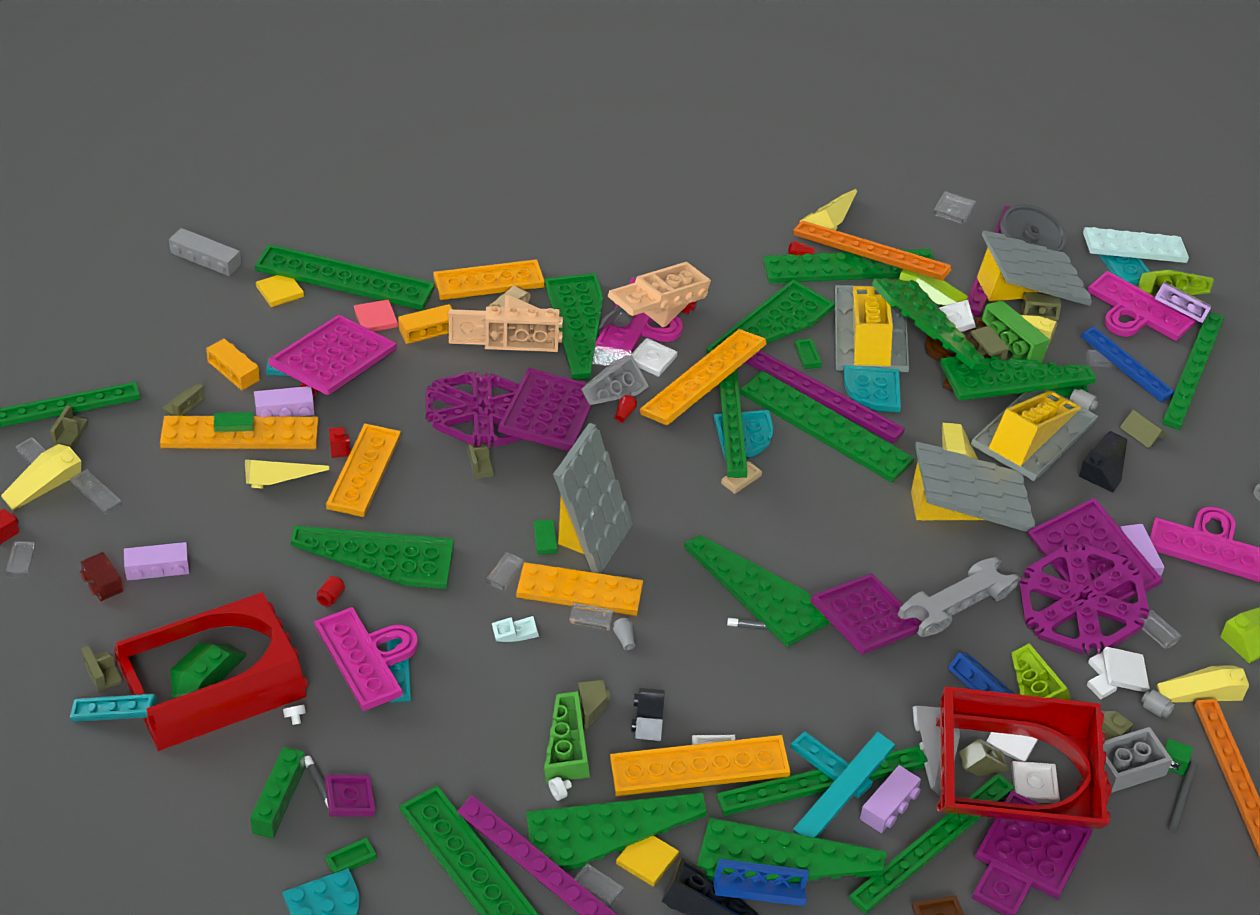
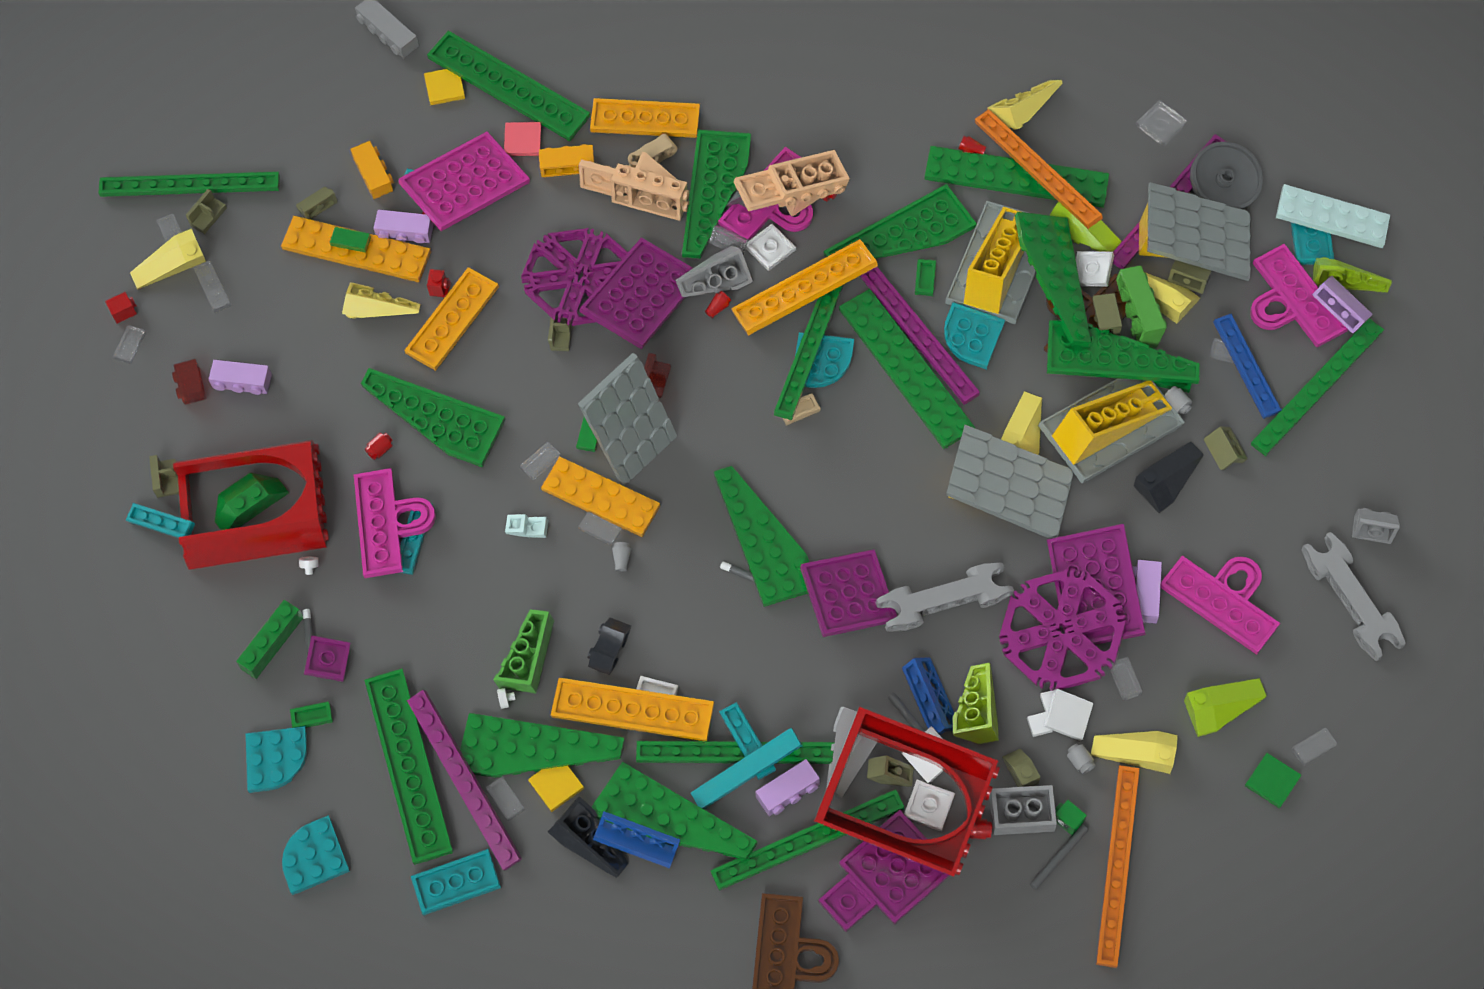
camera: 25 degrees right, 20 degrees up
olive slope [578,680,610,729] -> none

